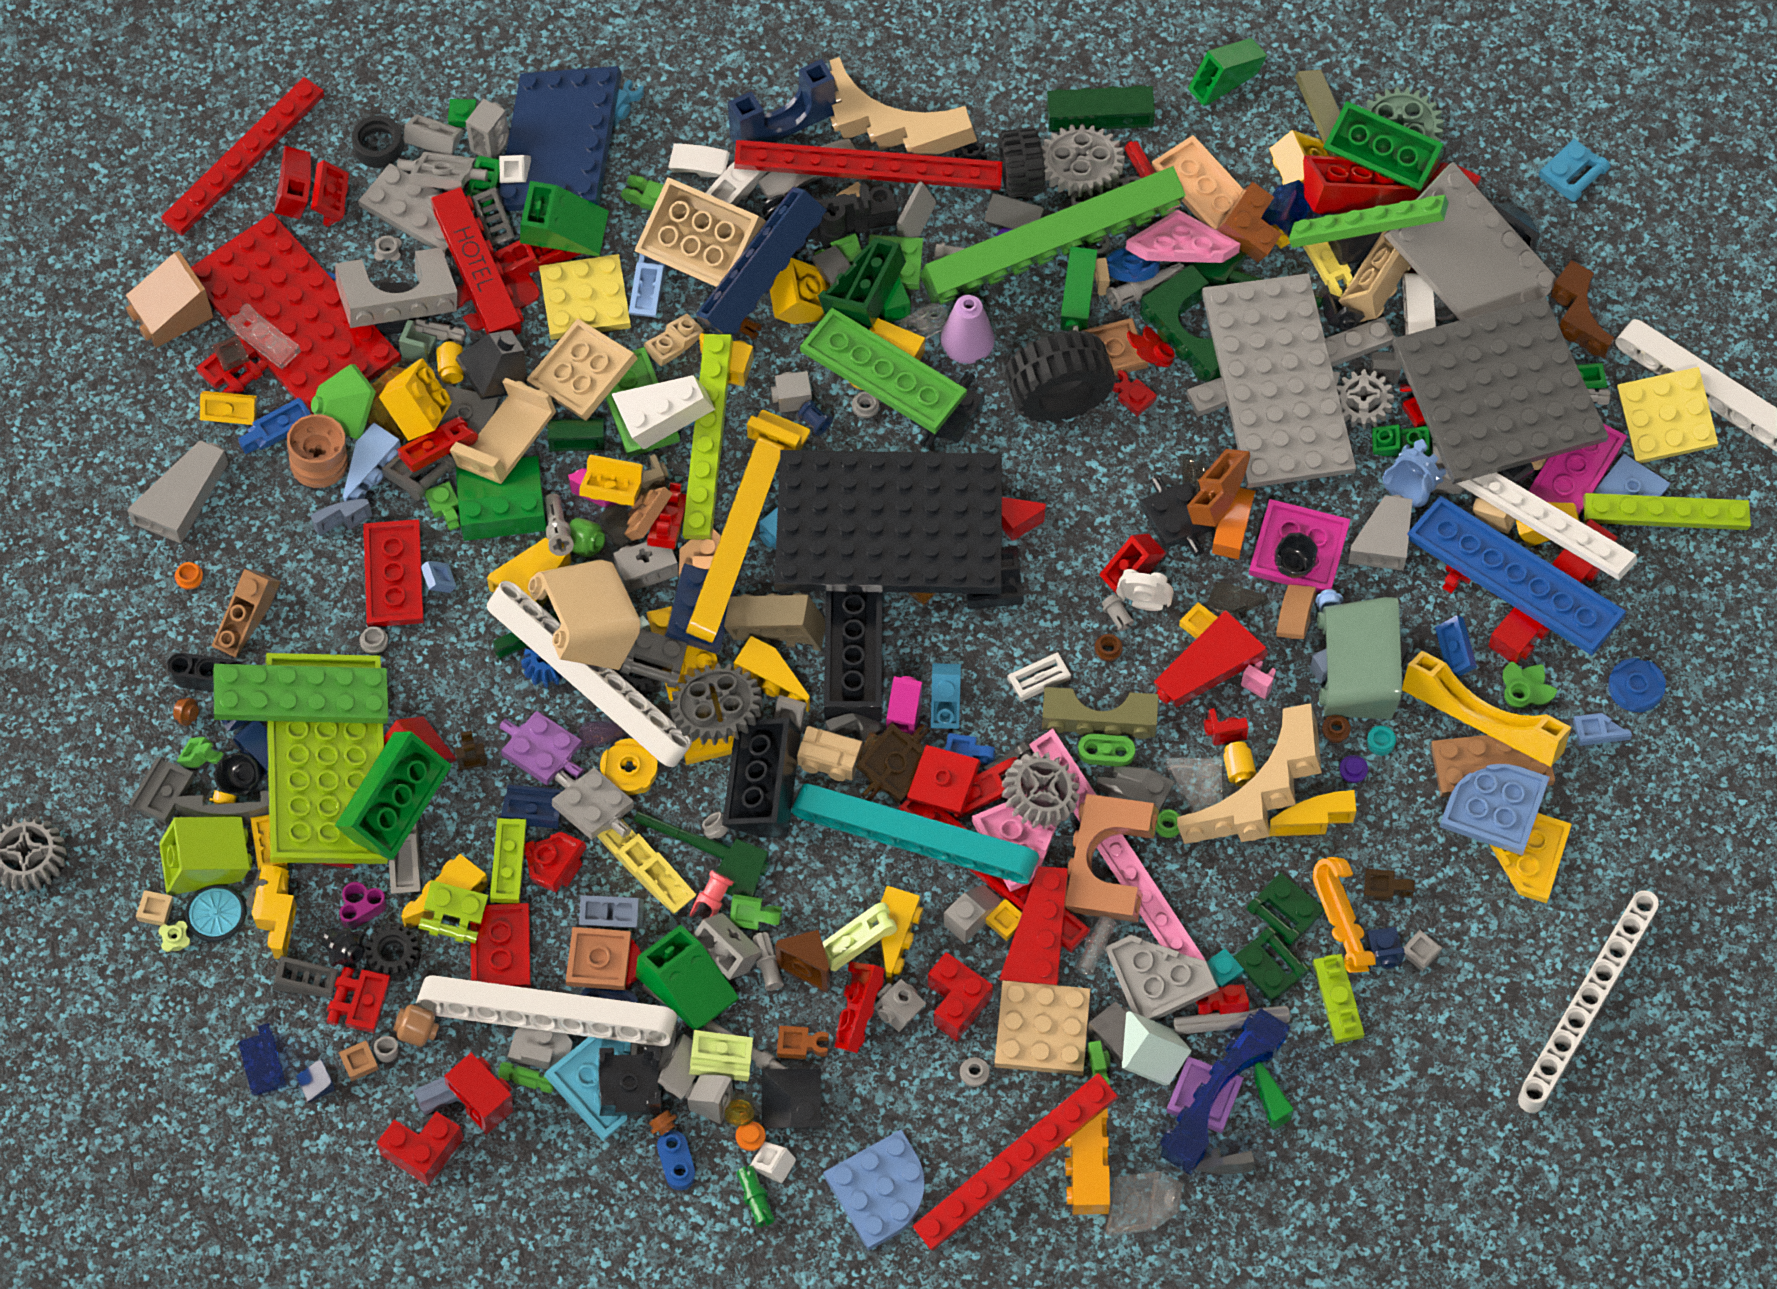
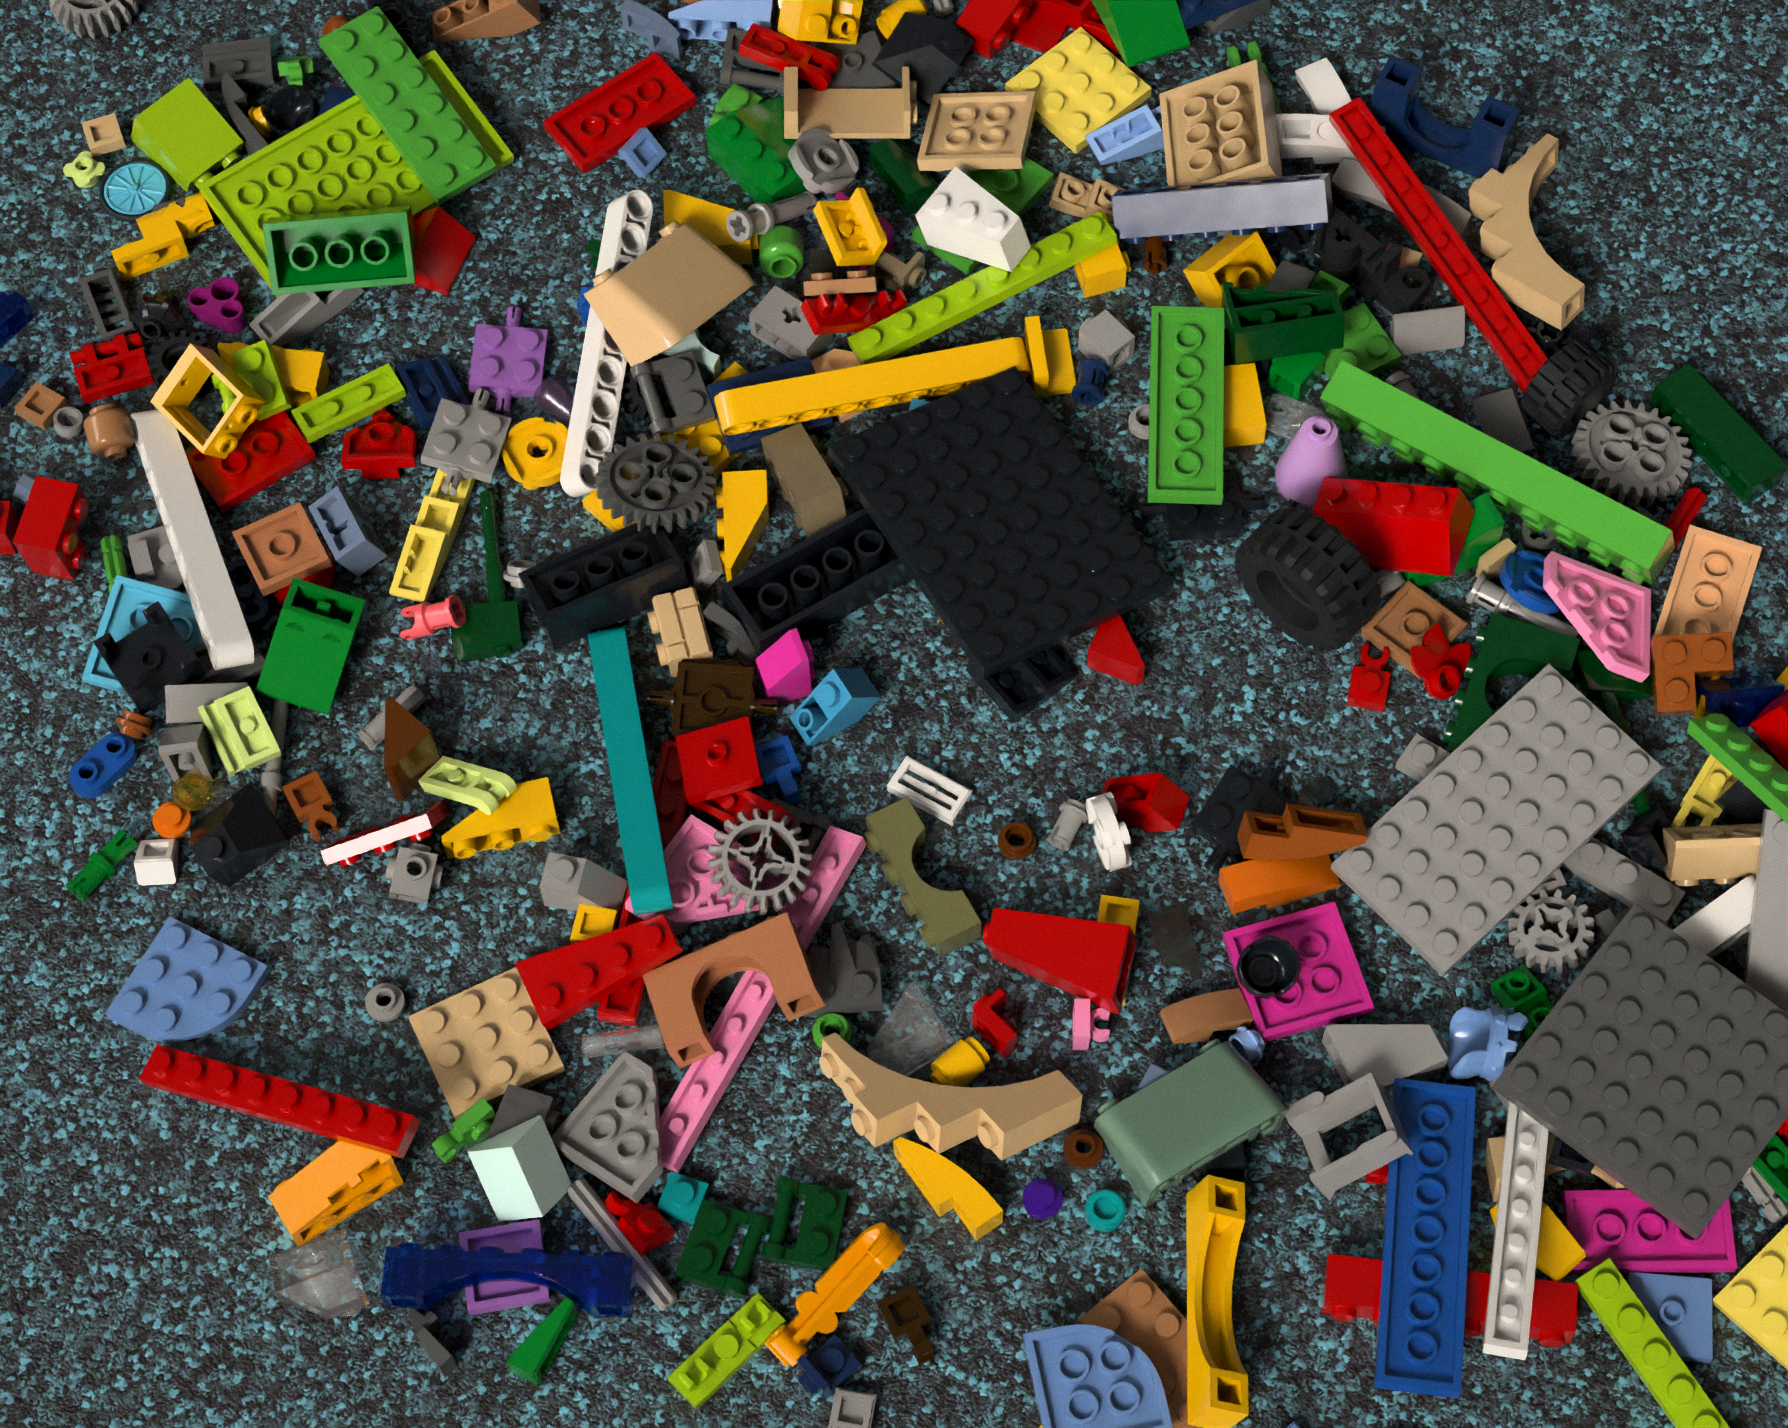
camera: 60 degrees right, 0 degrees up
light grey plate [360,627,388,654] -> none
dark brown plate [455,731,487,770] -> none
light grey brick [693,913,763,980] -> none
bright green plate [730,894,783,930] -> none
red brick [928,952,993,1041] -> none
bright green plate [1078,734,1135,766] -> none
blue plate [1435,615,1477,678] -> none
bright green plate [1502,661,1557,709] -> none
none -> yellow window [150,343,266,459]
none -> light grey plate [788,128,859,194]
none -> light grey piece [1285,1072,1414,1201]
none -> red slope [1313,477,1475,577]

